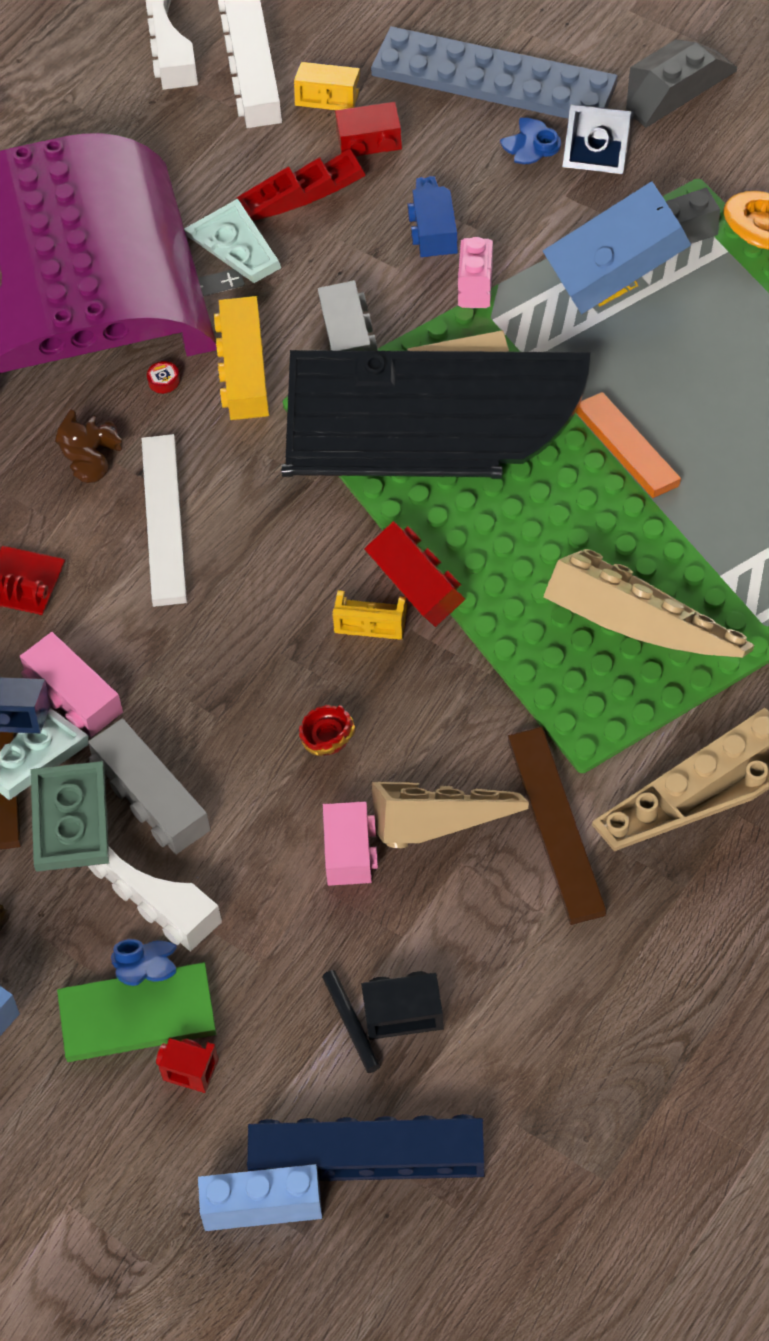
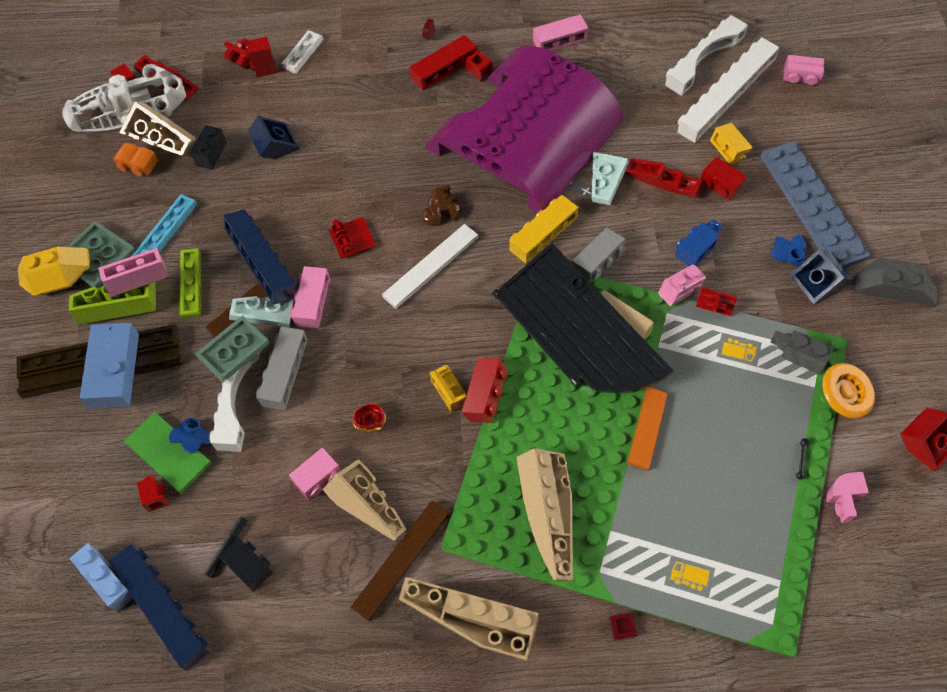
camera: 50 degrees right, 5 degrees up
tile [147,361,180,394] -> none
medium blue brick [543,181,691,314] -> none
none -> red hips [696,287,737,316]

